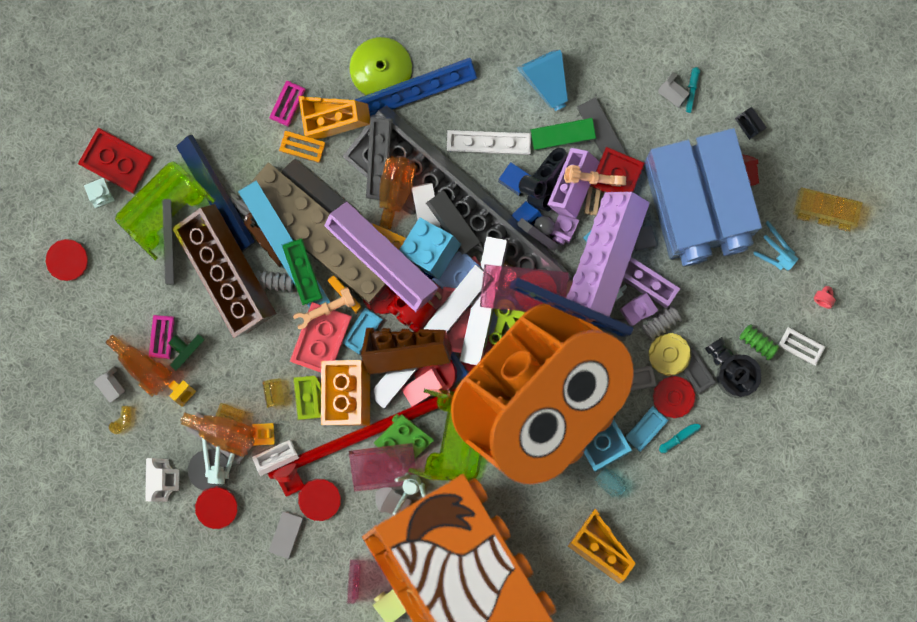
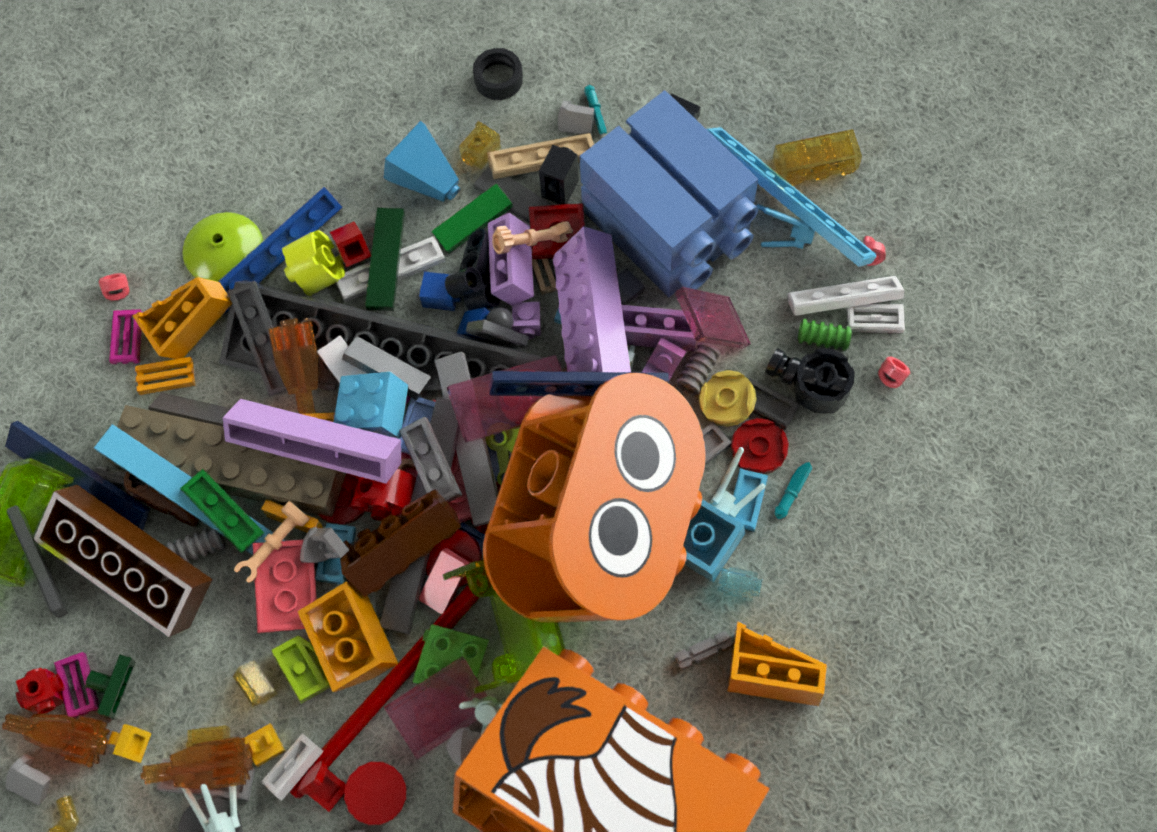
camera: 20 degrees left, 15 degrees down
none -> red brick [16,668,65,715]
none -> coral tile [98,273,129,301]
none -> neon yellow brick [282,230,345,296]
none -> light grey tile [300,527,349,563]
none -> red brick [330,221,371,267]
none -> dark green tile [365,207,405,311]
none -> light grey tile [399,417,462,503]
none -> clear yellow brick [459,121,501,170]
none -> black tyre [473,48,523,100]
none -> tan tile [487,133,594,179]
none -> black brick [539,145,579,205]
none -> light grey axle [674,631,733,670]
none -> clear pink tile [675,287,751,349]
none -> medium azure tile [706,127,877,267]
none -> light aqua plant [709,447,765,518]
none -> white tile [788,276,904,316]
none -> coral tile [878,357,910,388]

